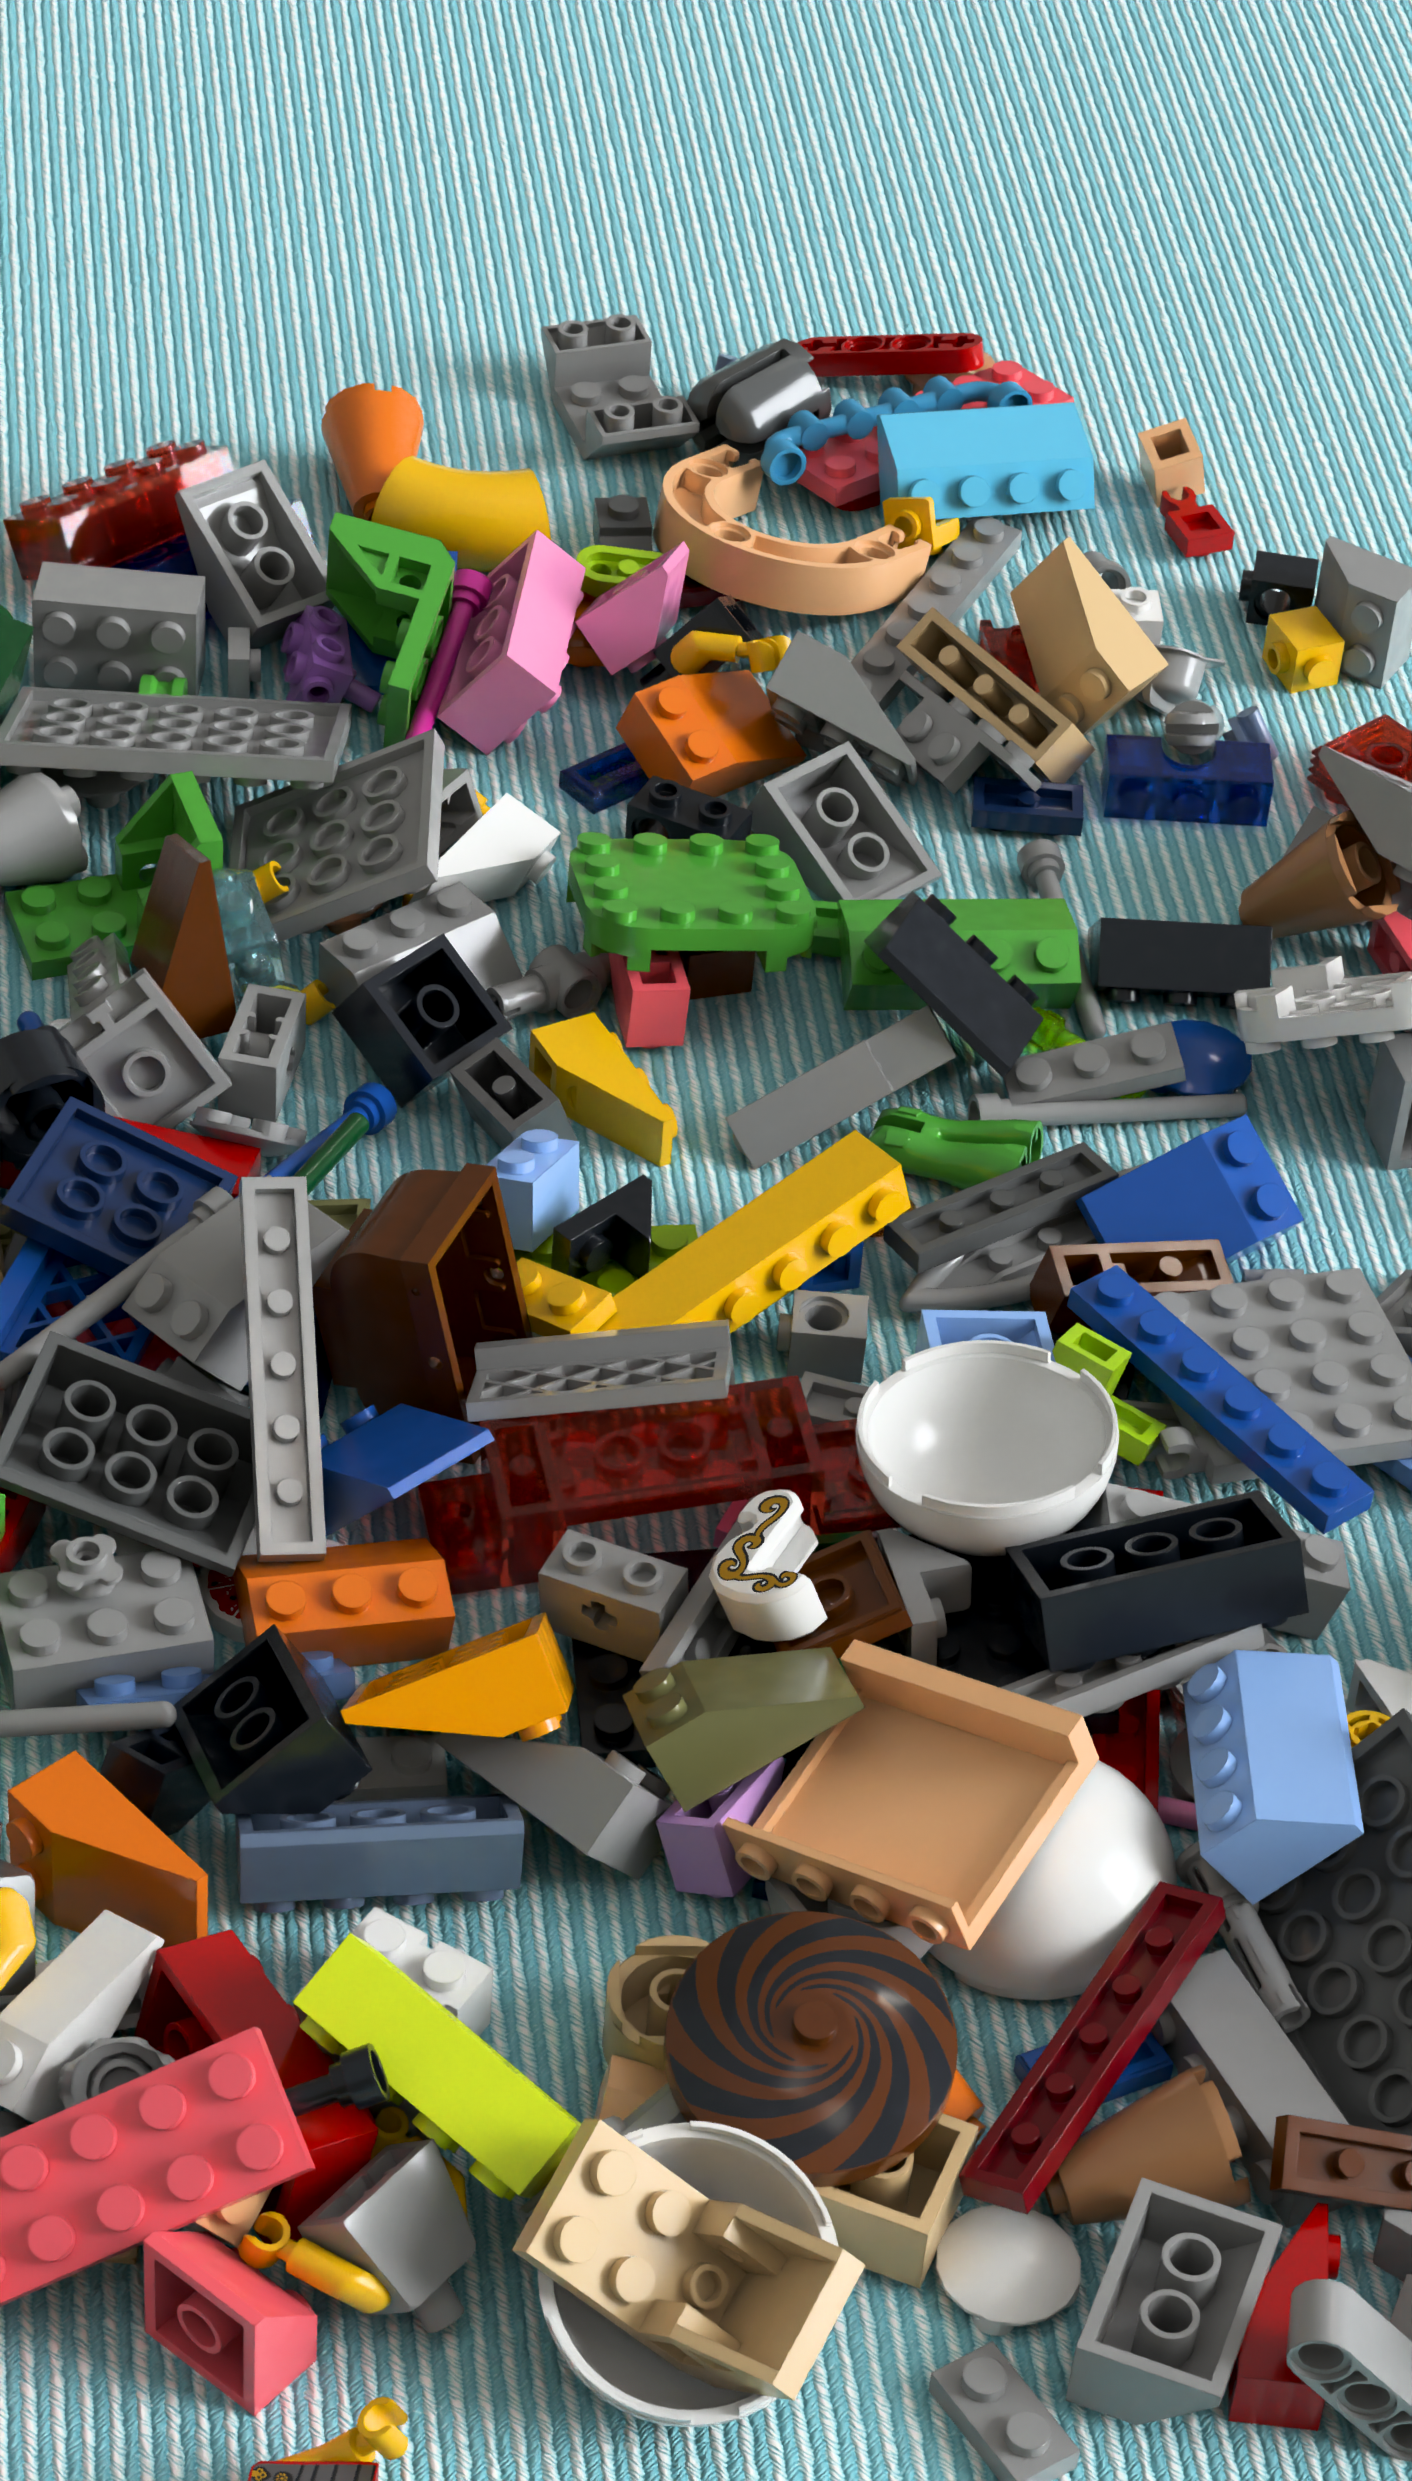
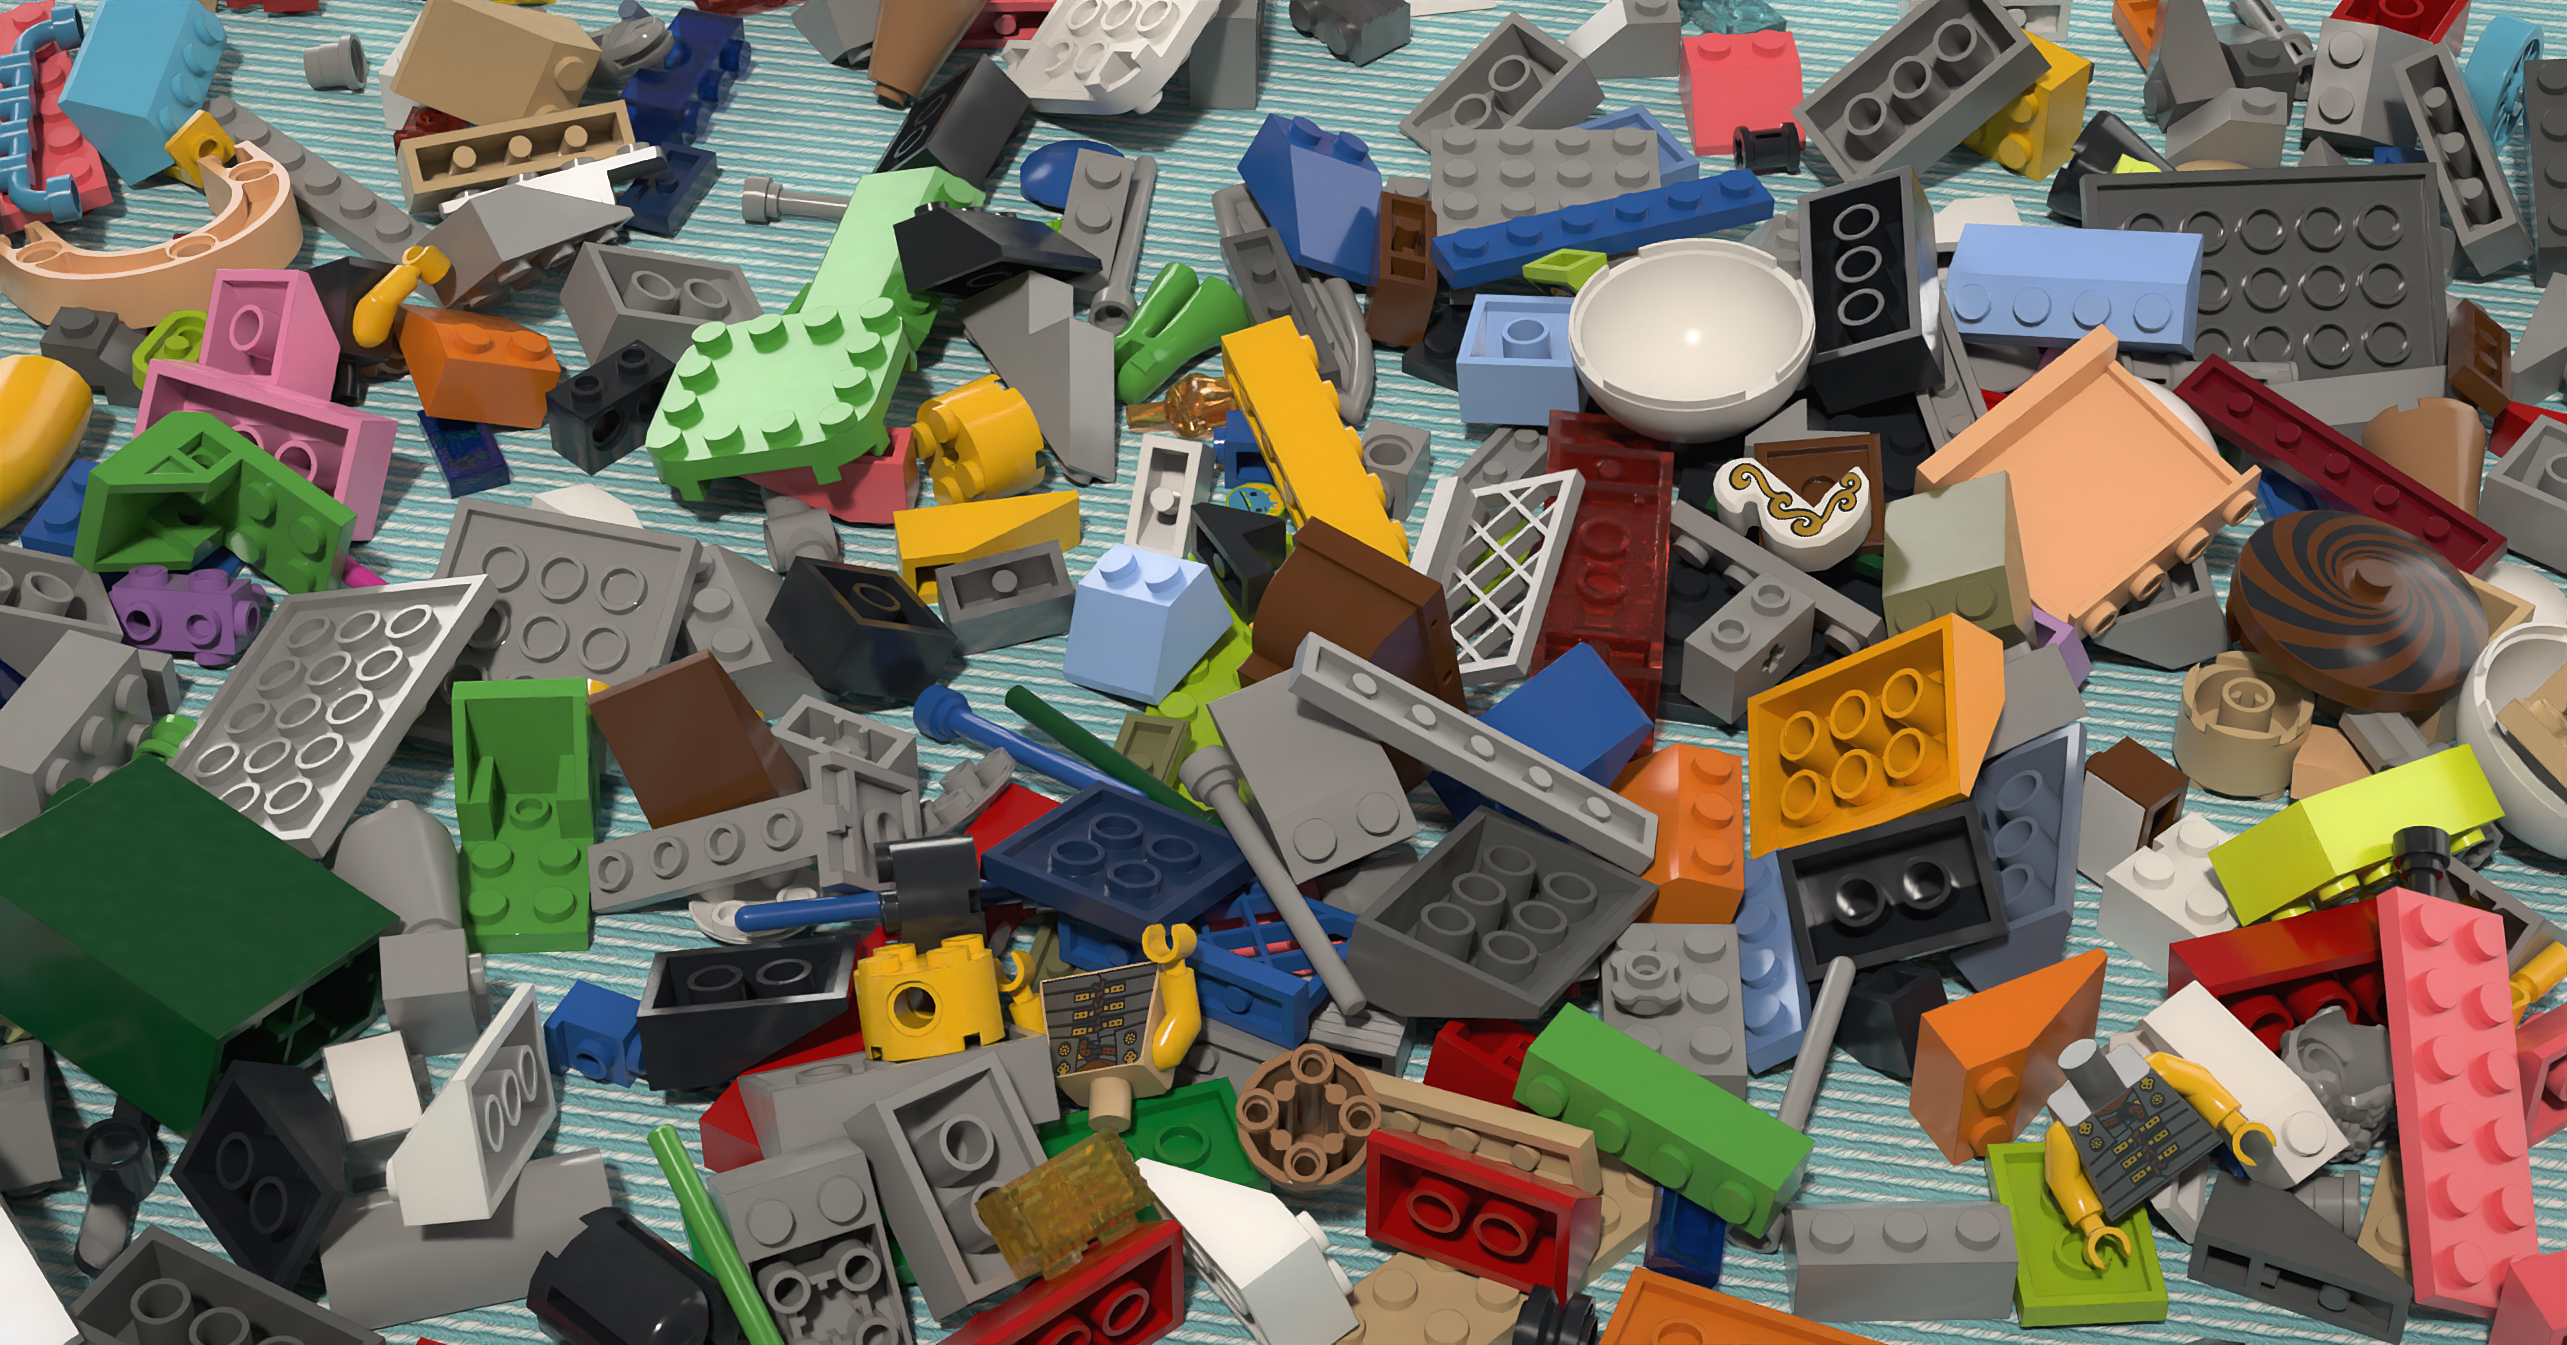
camera: 70 degrees left, 0 degrees up
none -> yellow brick [907,374,1045,506]
none -> white slope [1123,433,1217,560]
none -> brick [2077,736,2190,888]

